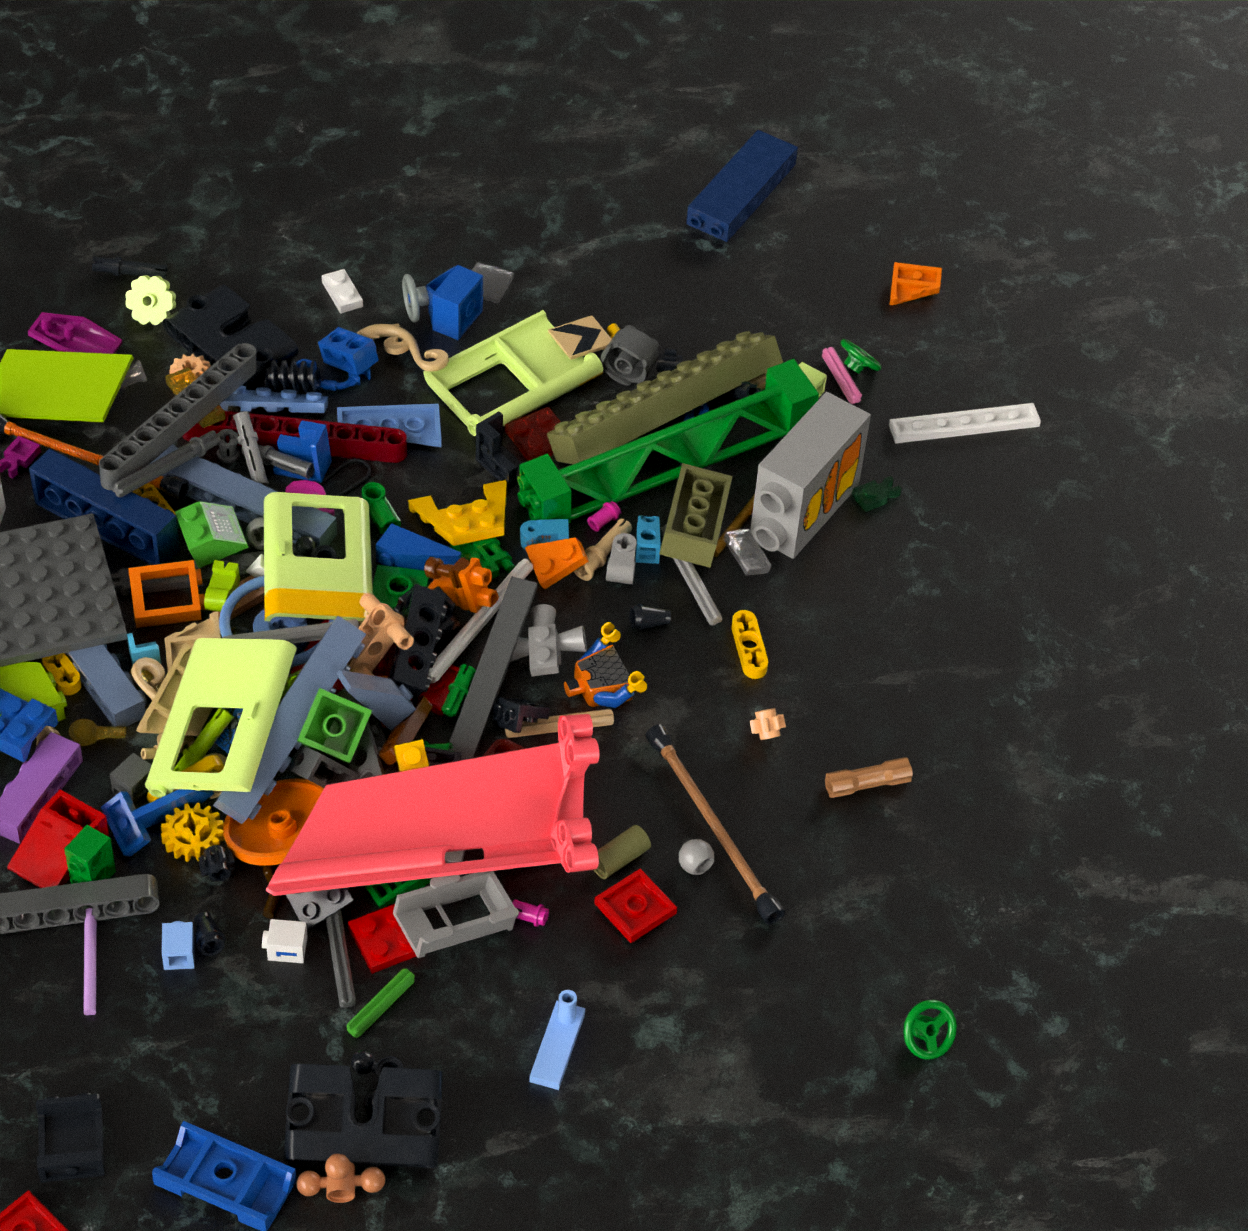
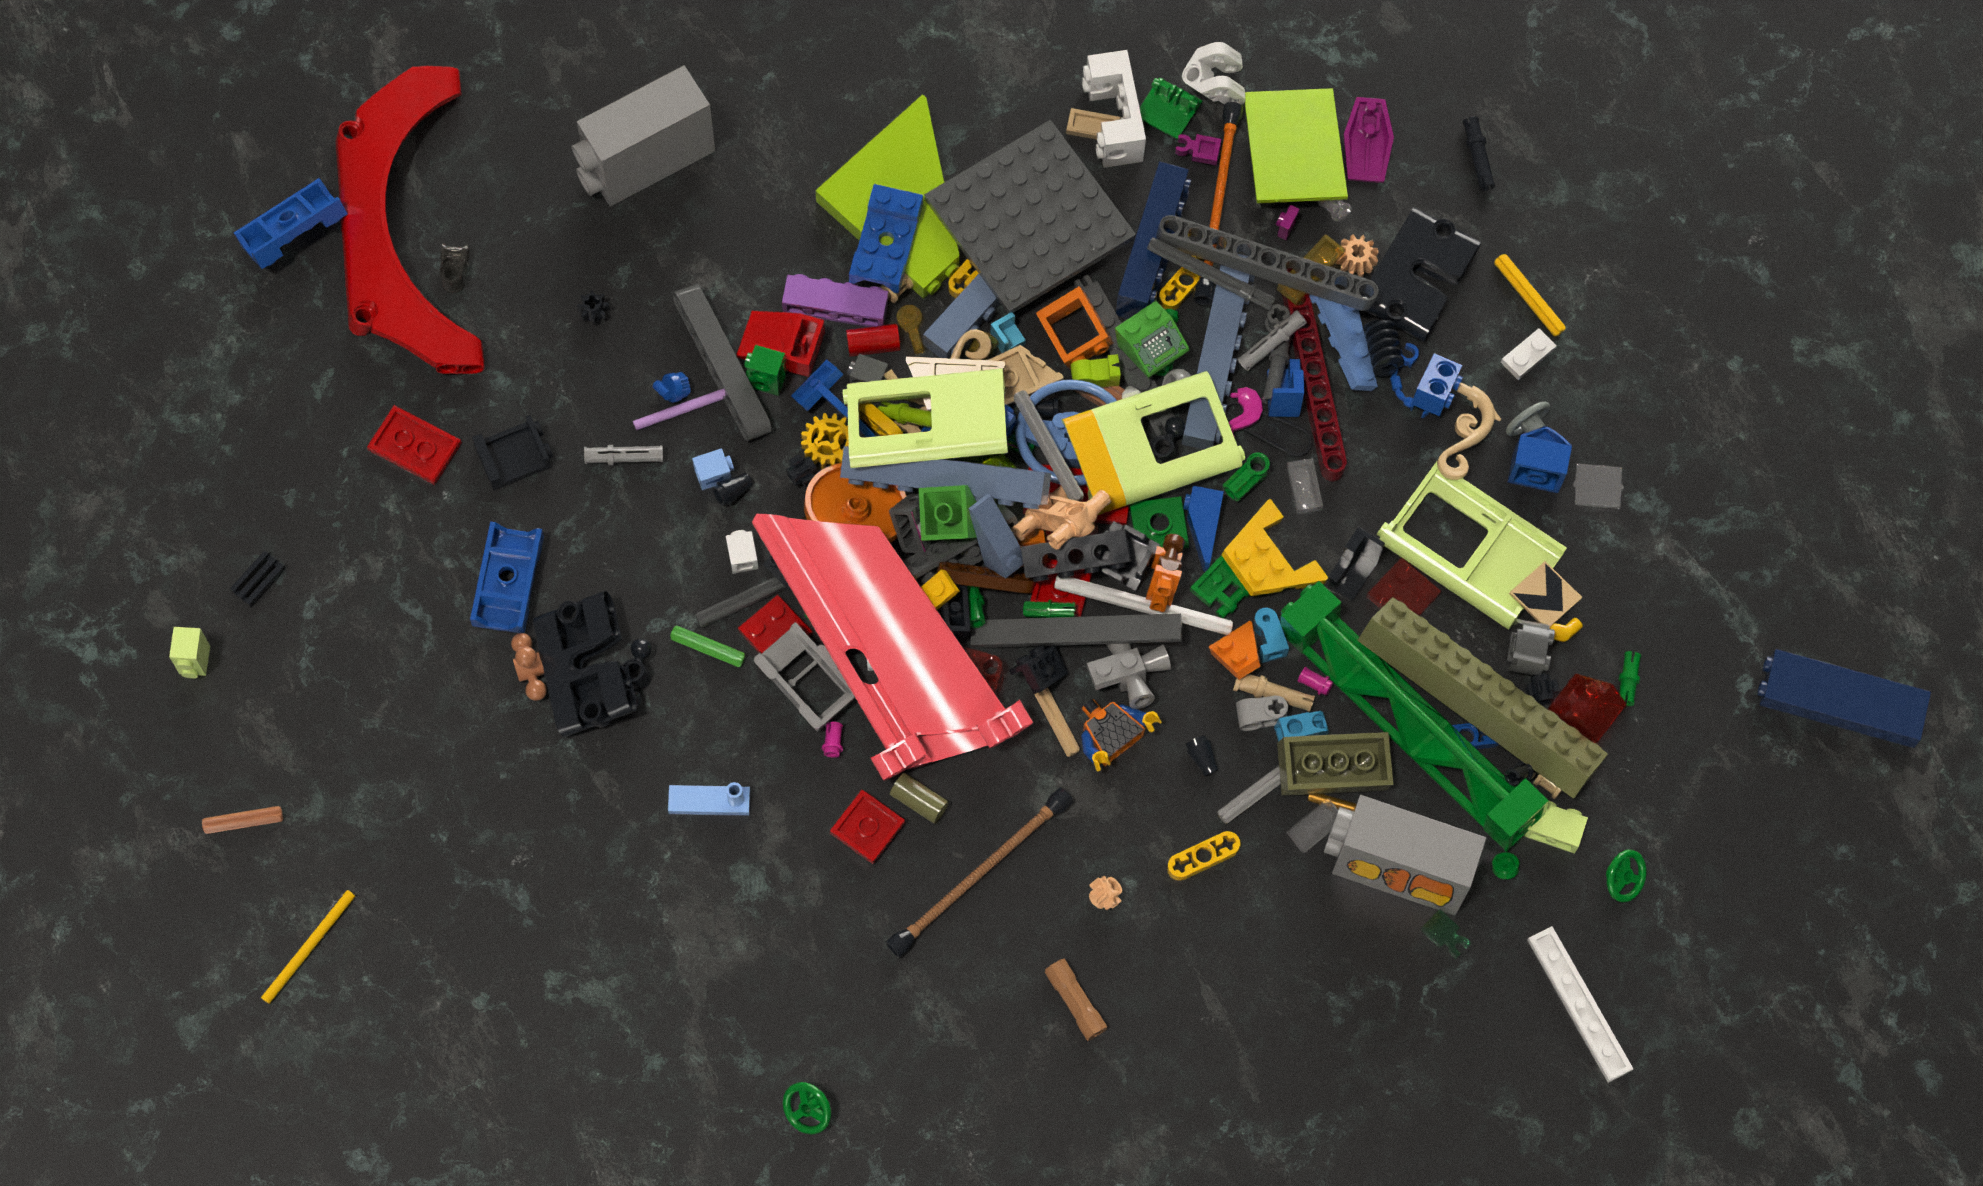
camera: 75 degrees right, 20 degrees up
yellowish green plant [126,275,176,325] -> none
medium blue wing [337,404,441,447] -> none
light grey piece [679,839,714,875] -> none
bright pink axle [822,347,862,405] -> none
orange wing [890,262,942,305] -> none
none -> light grey pin [584,444,663,465]
none -> blue piece [653,372,691,403]
none -> red brick [846,324,900,357]
none -> magenta plate [1276,205,1299,240]
none -> clear plate [1287,459,1323,514]
none -> yellow axle [1494,254,1566,336]
none -> clear red slope [1547,673,1627,743]
none -> green pin [1617,651,1641,706]

